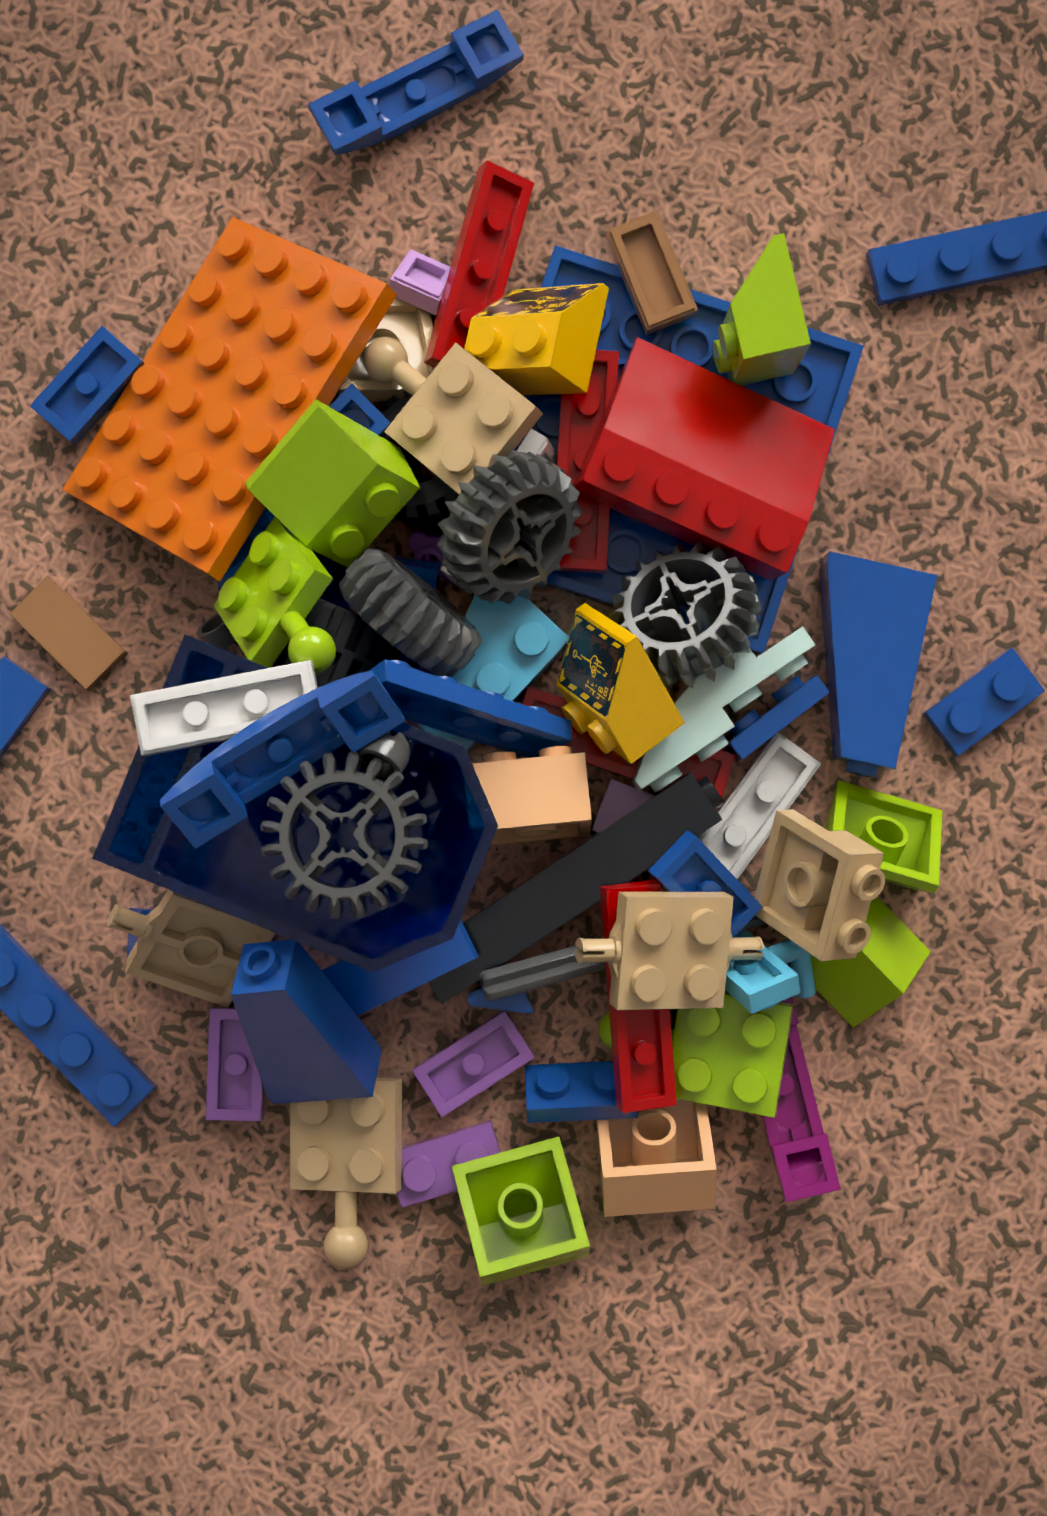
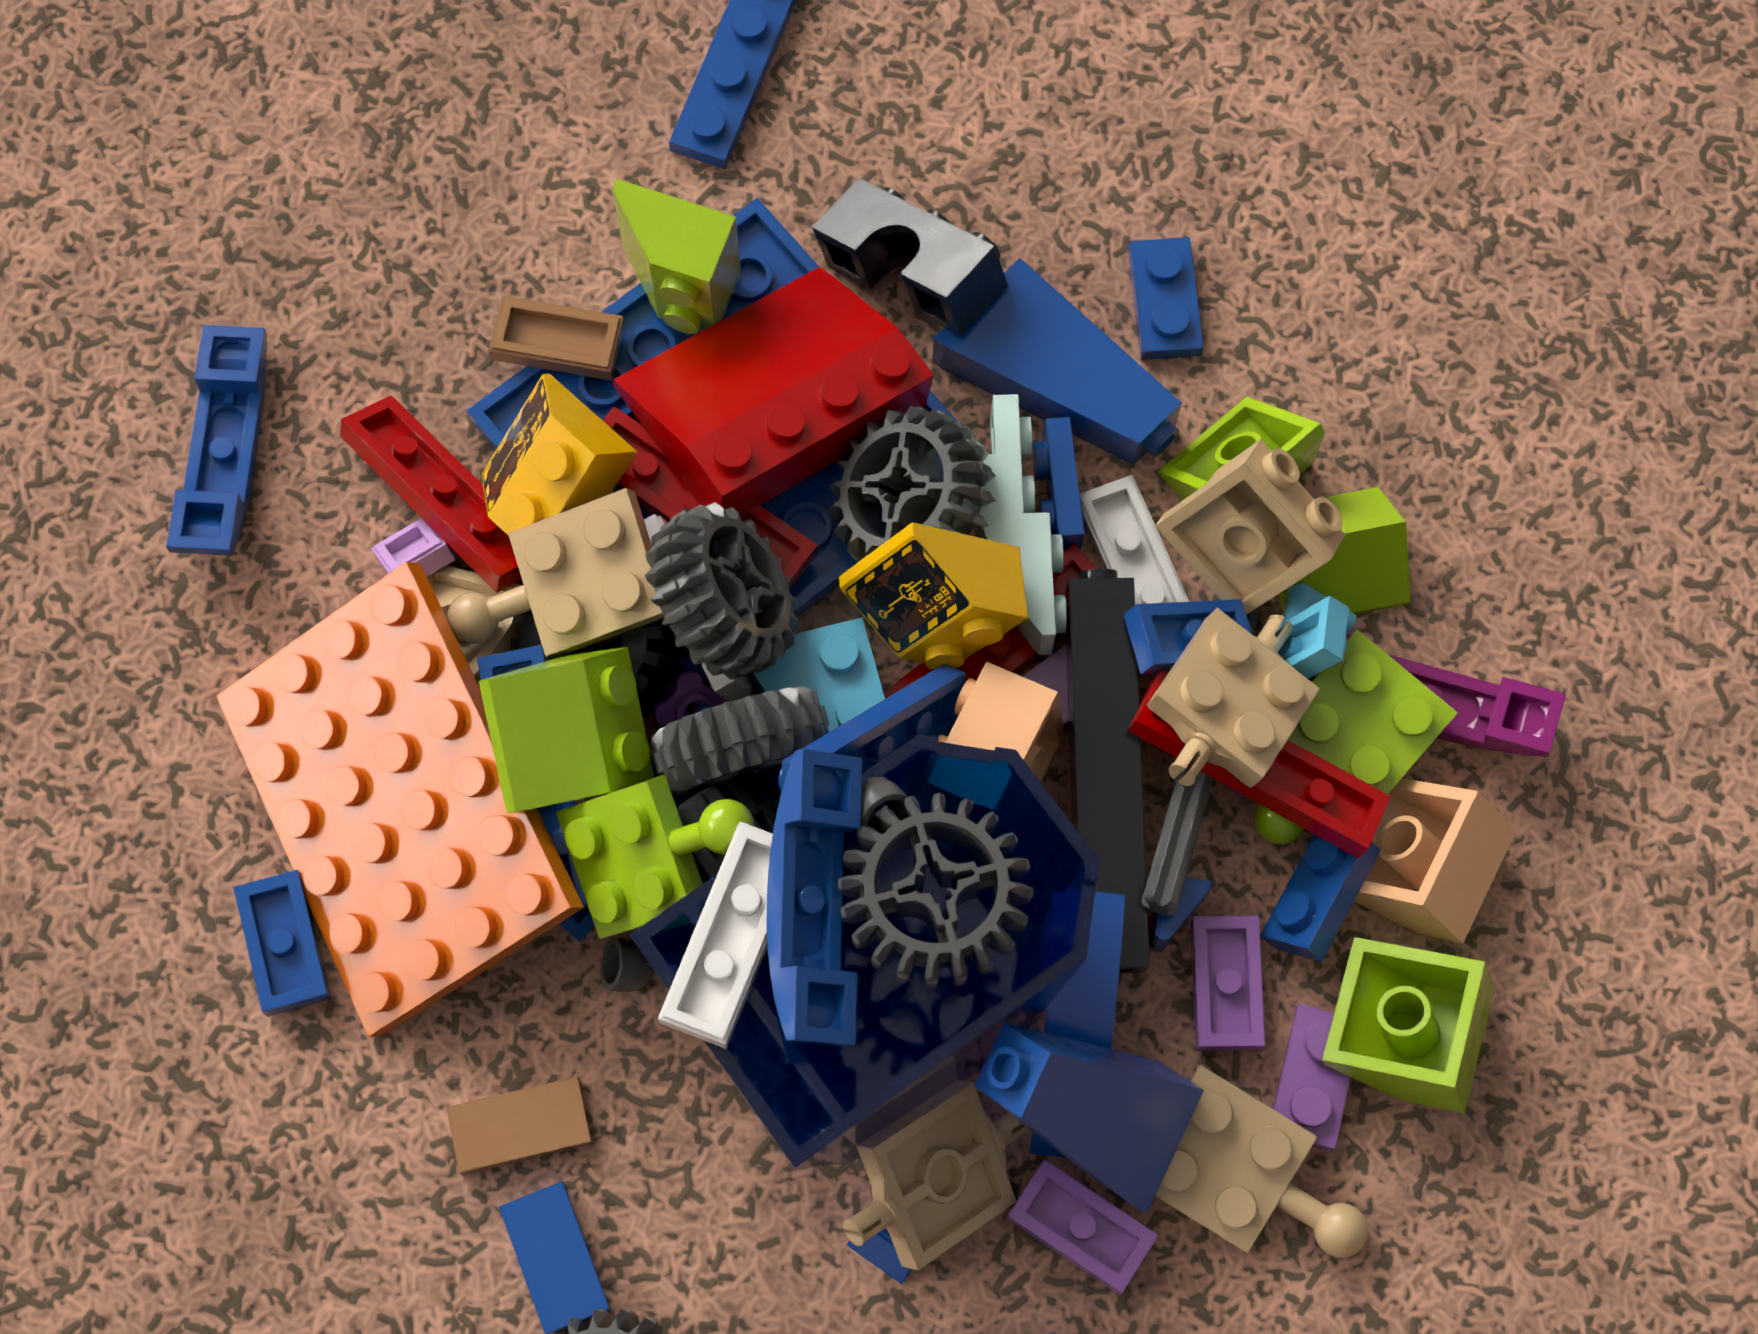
camera: 60 degrees left, 15 degrees down
none -> arch [812,178,1008,337]

